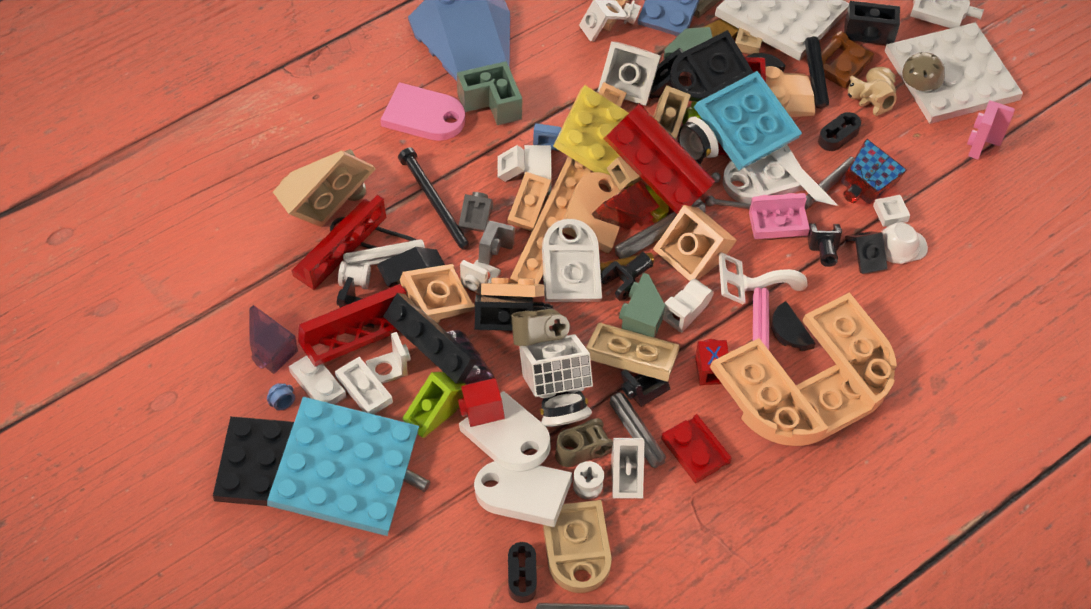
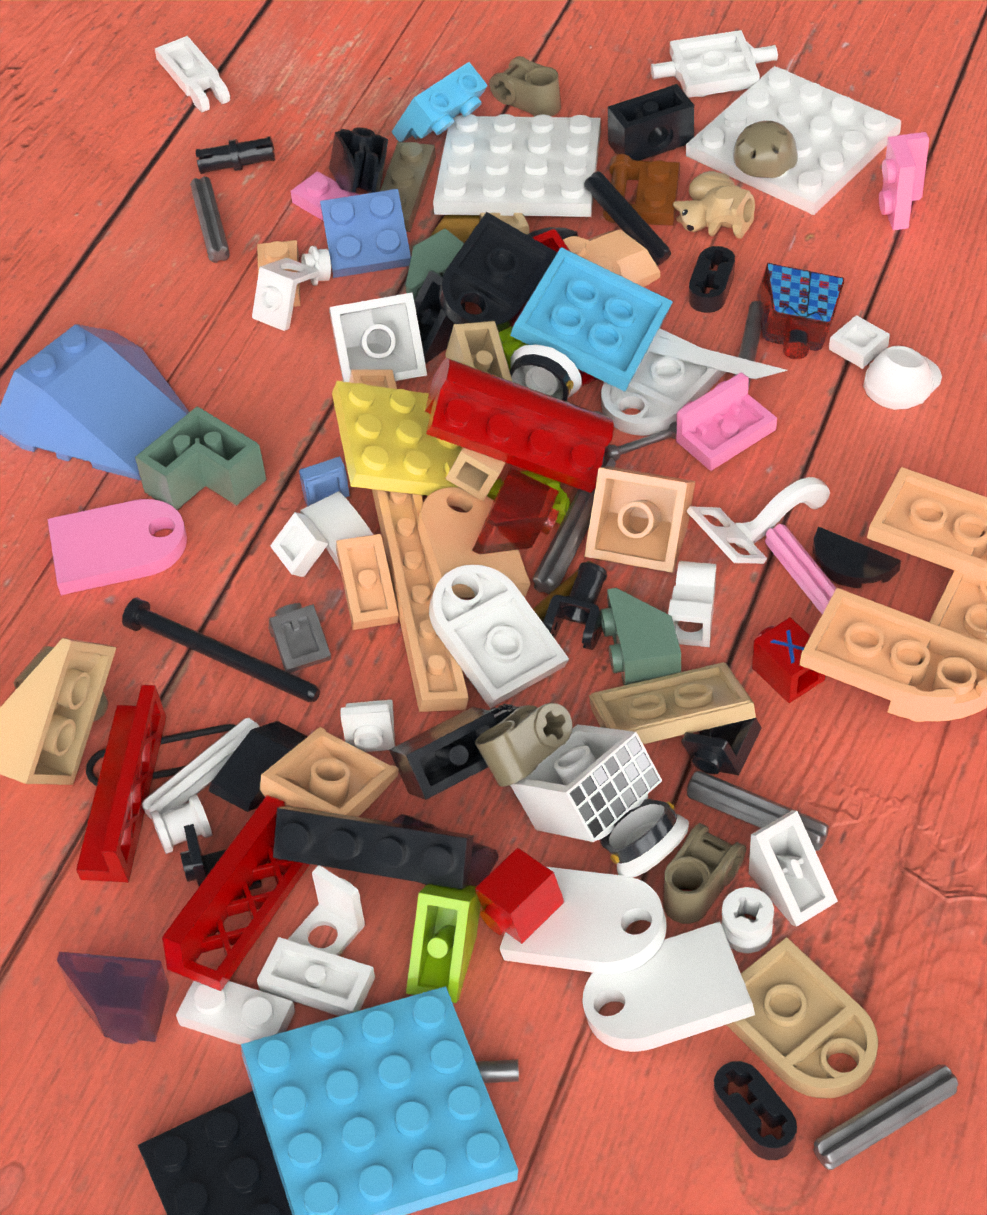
camera: 25 degrees left, 5 degrees down
medium blue plate [267,383,295,411] -> none
flat silver bracket [478,220,515,265] -> none
light nougat plate [481,278,544,297] -> none
red plate [661,414,732,484] -> none
black piece [808,223,842,267] -> none
black bracket [845,231,887,274] -> none

